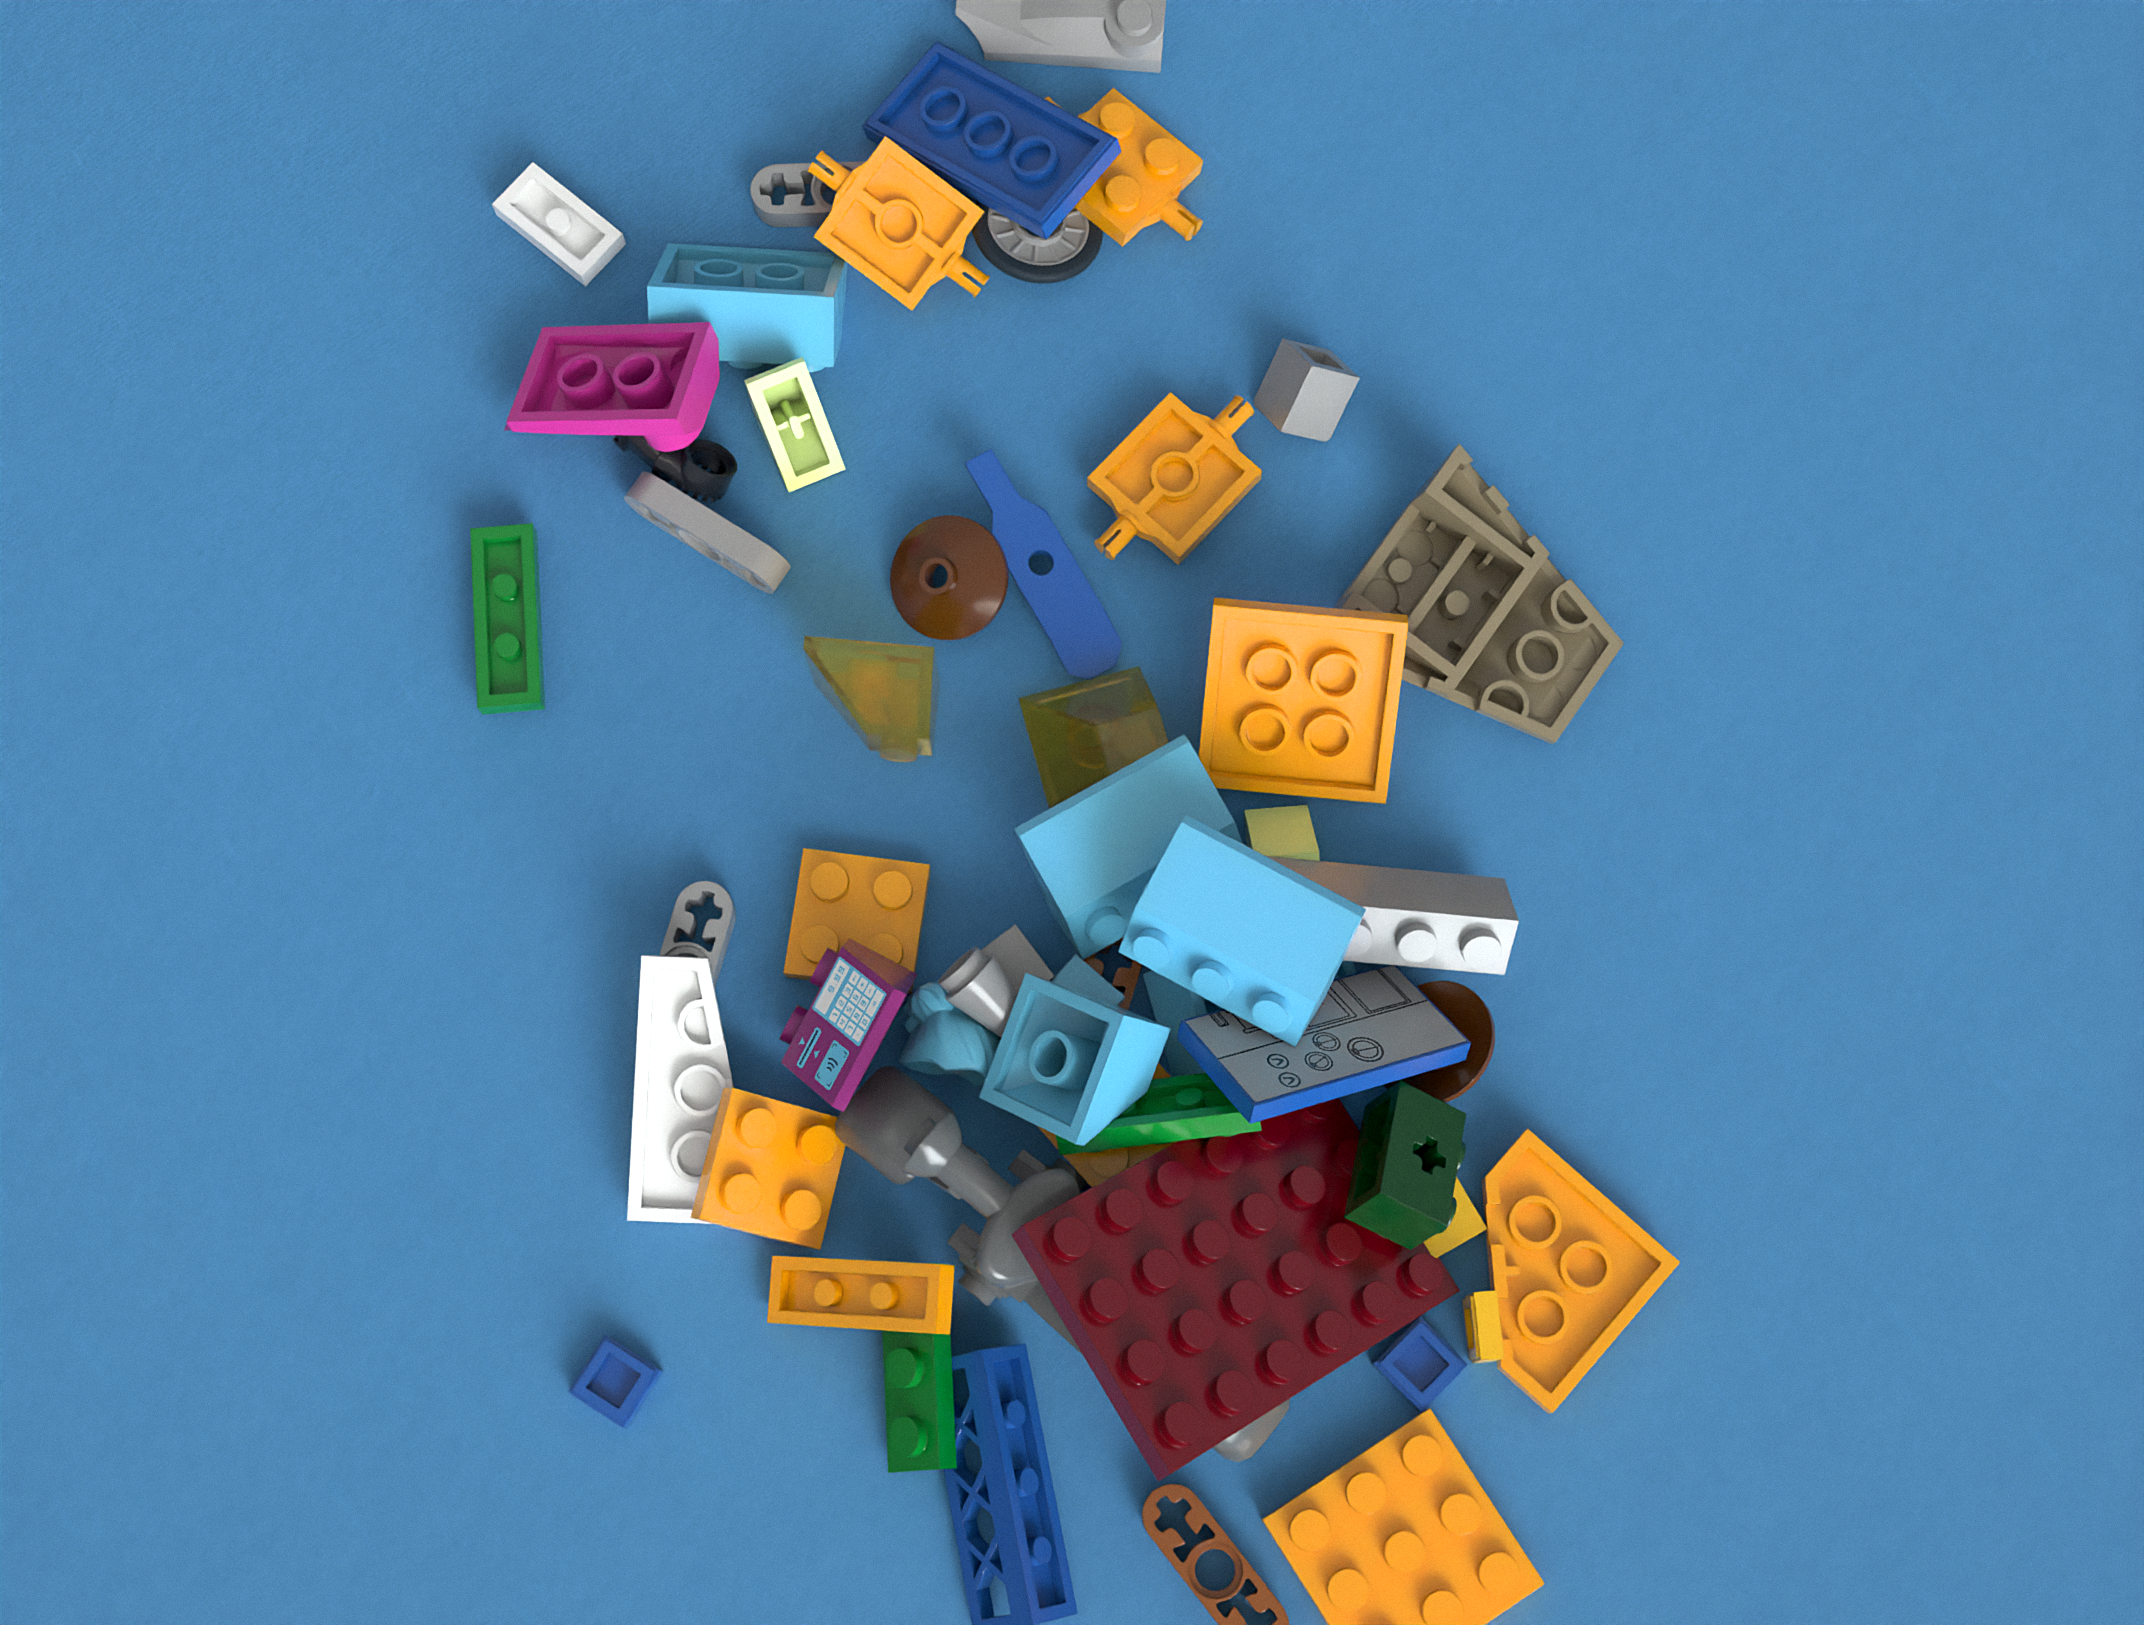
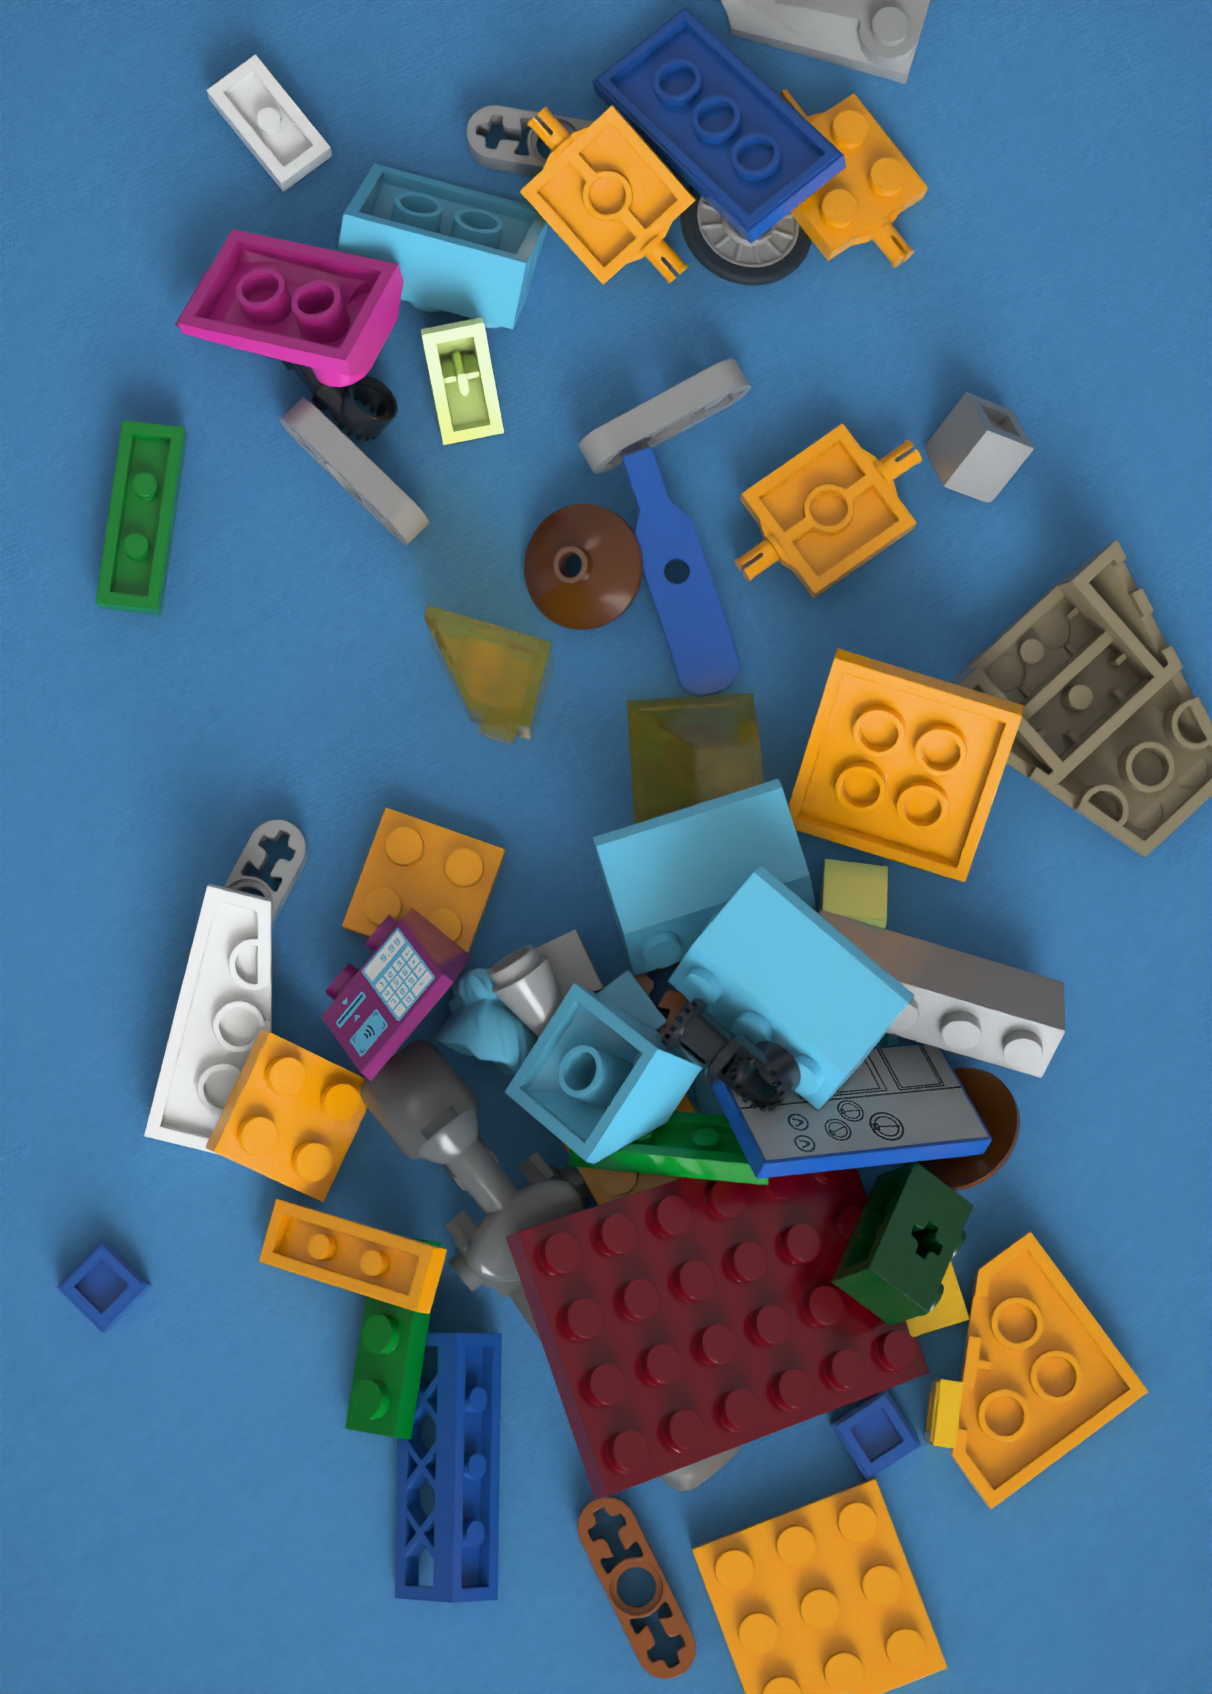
camera: 10 degrees right, 5 degrees up
none -> light grey beam [578,358,751,474]
none -> black connector [661,998,801,1112]

